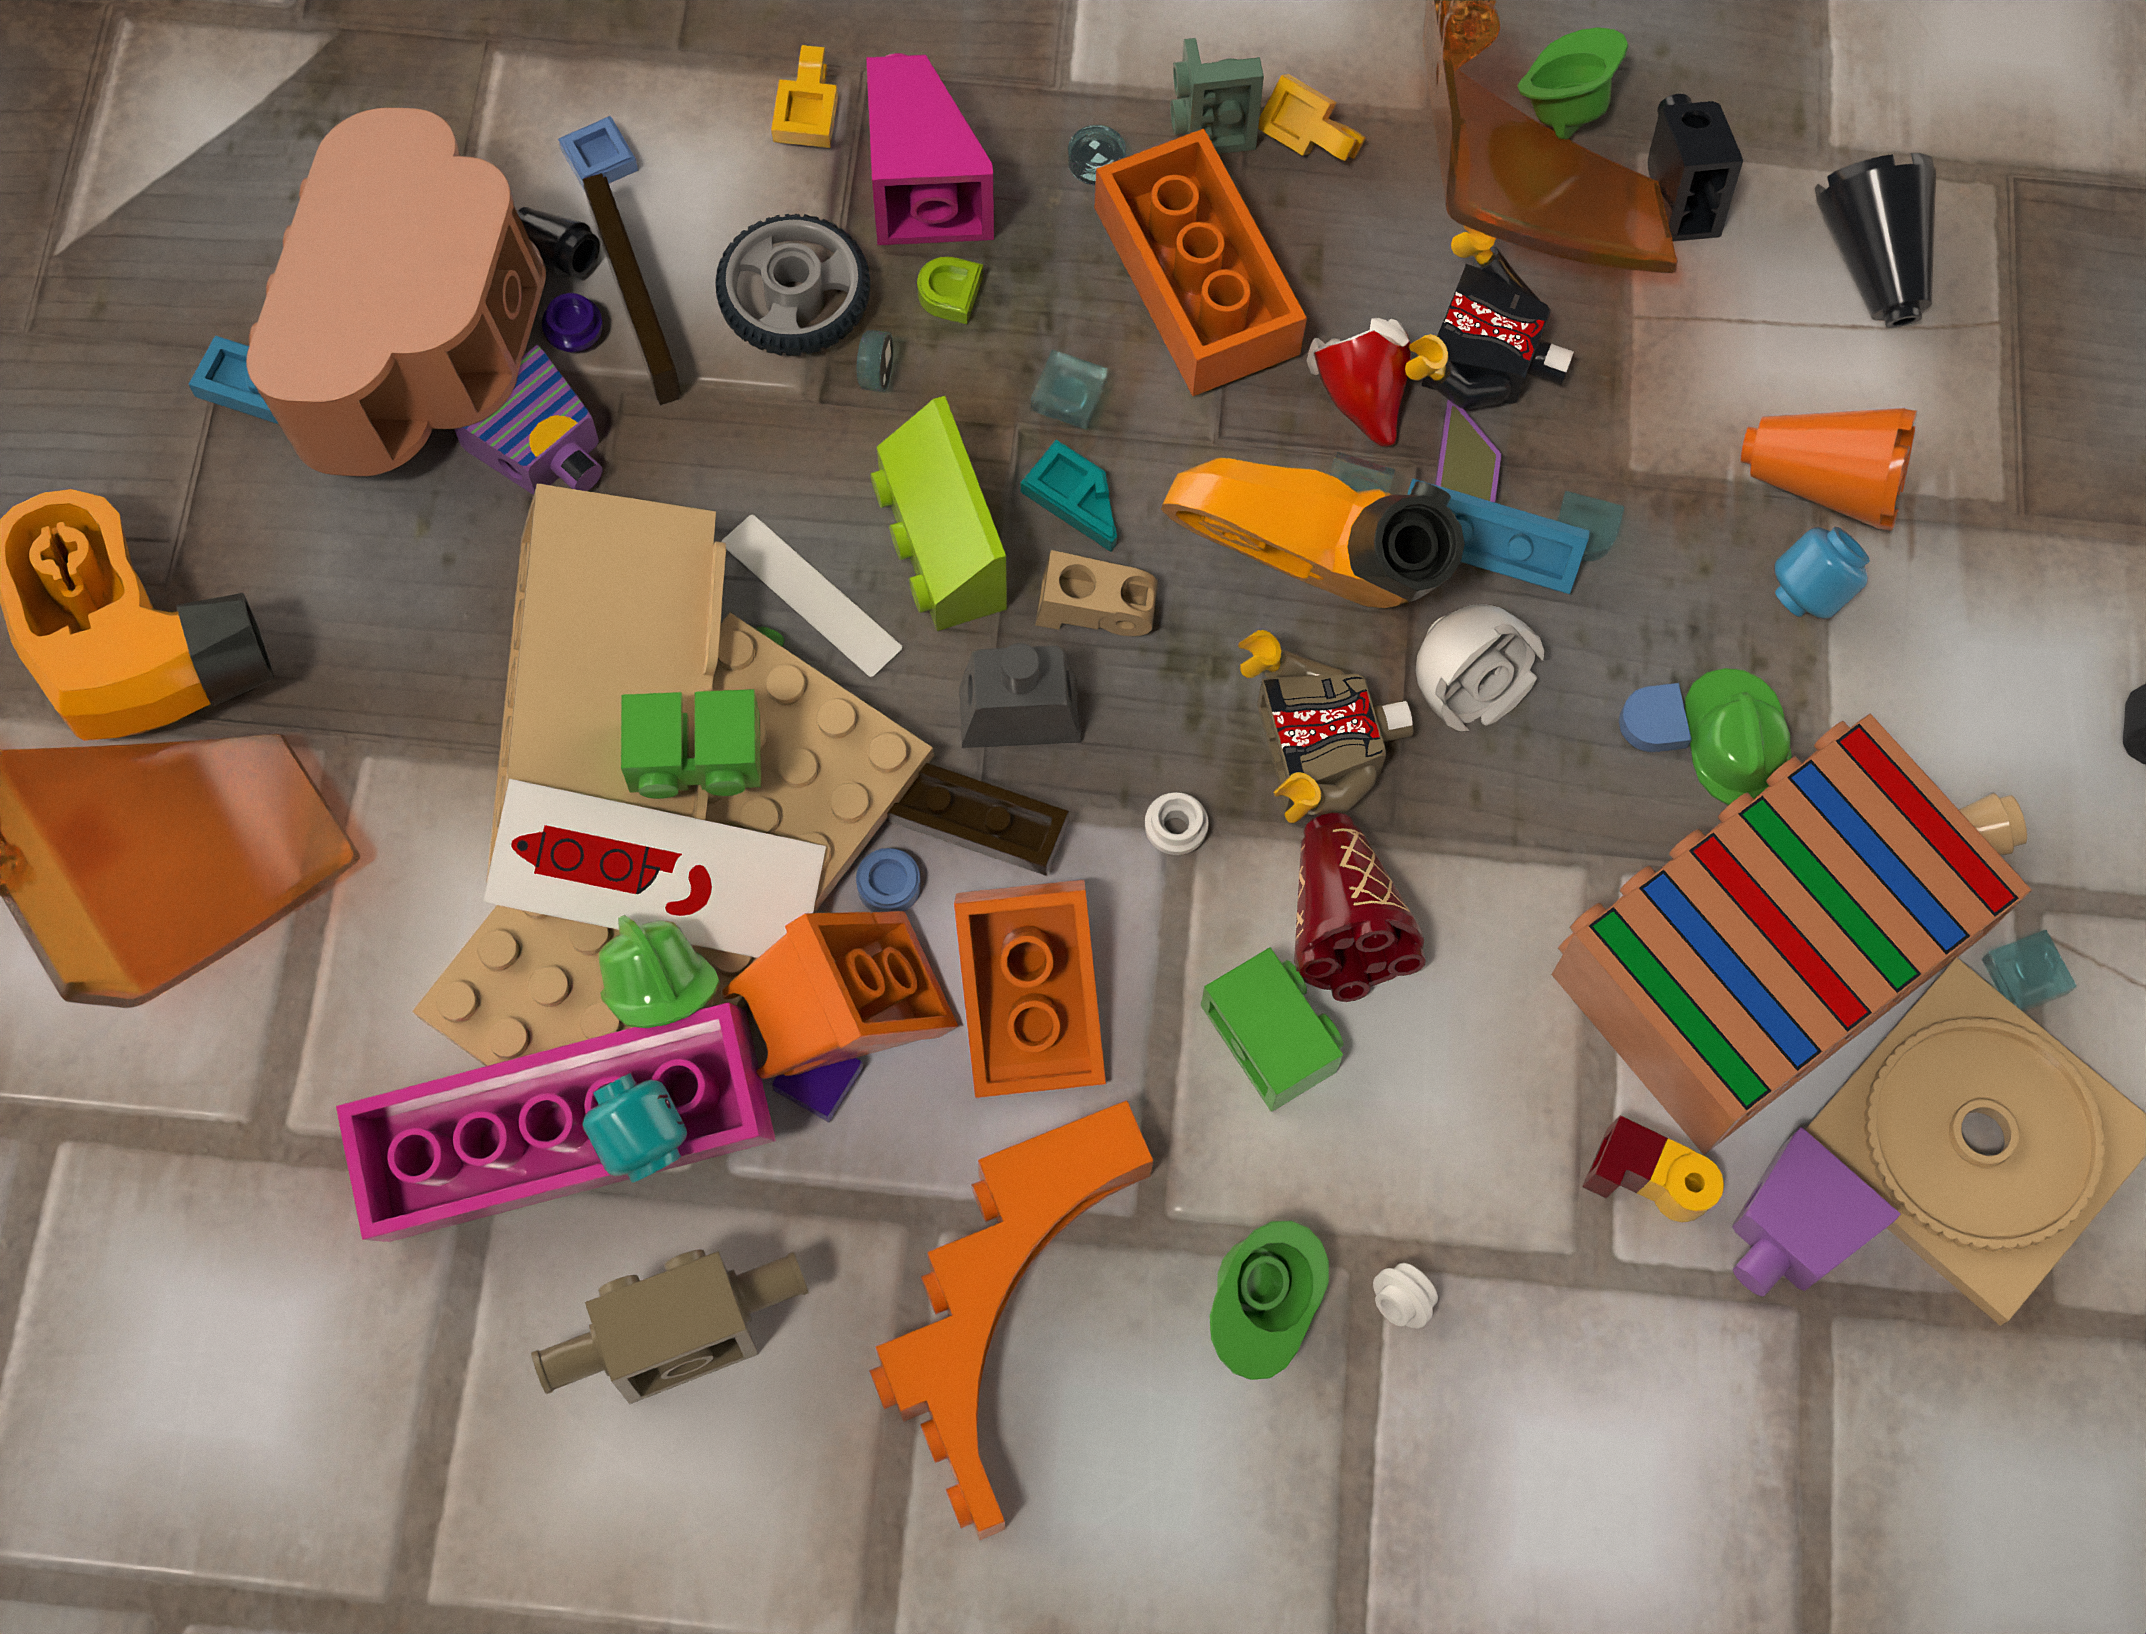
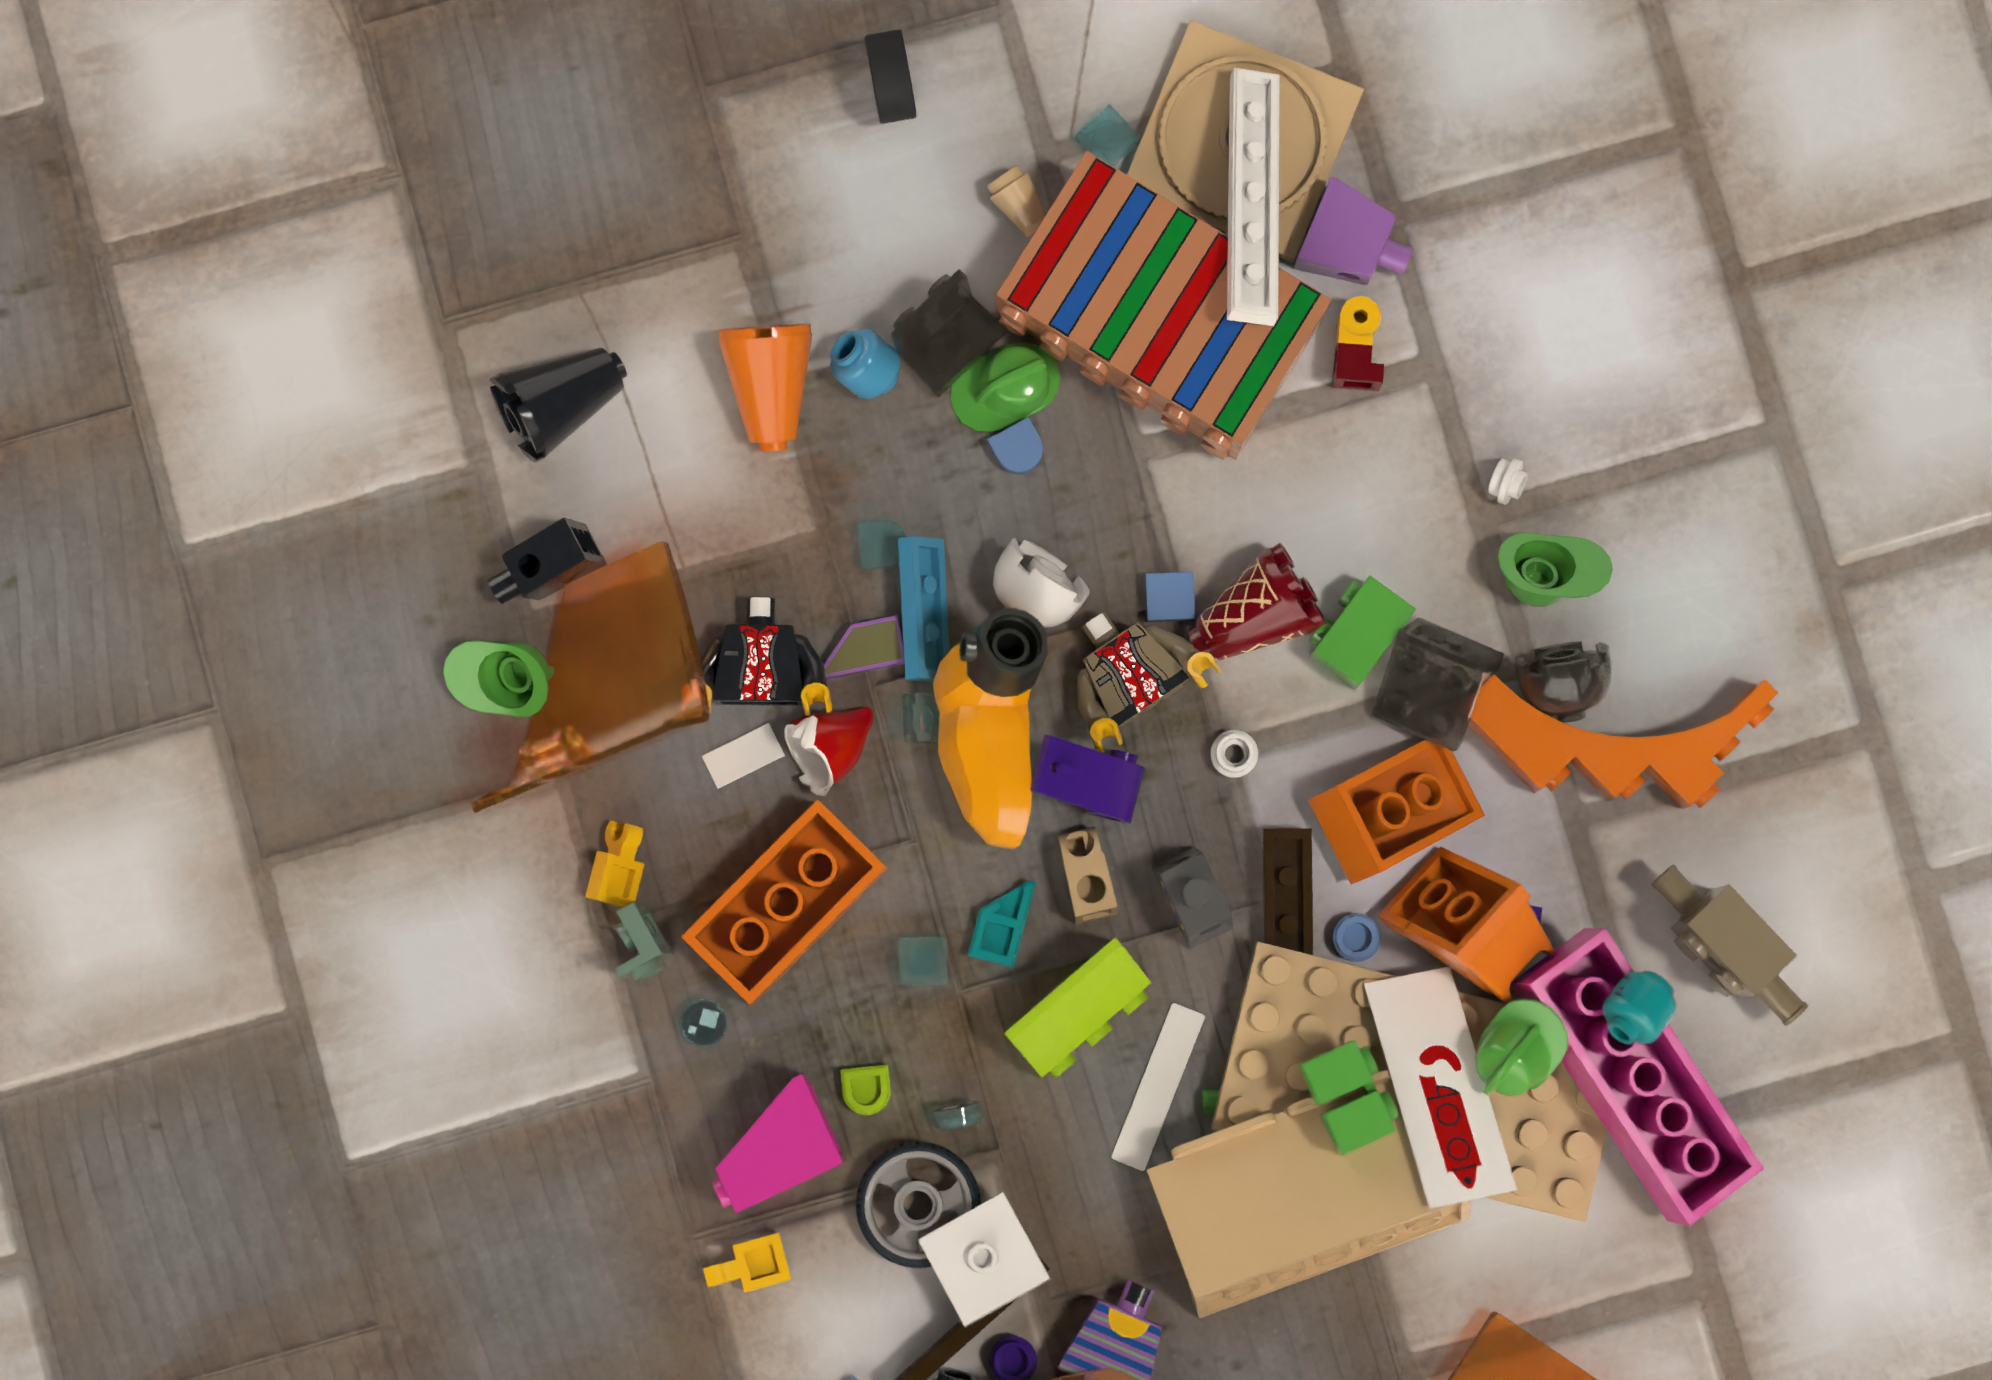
camera: 110 degrees left, 15 degrees up
none -> white sticker [702,723,785,789]
none -> clear smoke bracket [891,269,1006,398]
none -> white plate [918,1193,1051,1327]
none -> dark purple door [1030,734,1145,824]
none -> medium blue tile [1145,571,1195,622]
none -> white tile [1227,68,1280,326]
none -> clear smoke bracket [1372,617,1504,751]
none -> clear smoke cylinder [1514,641,1612,722]

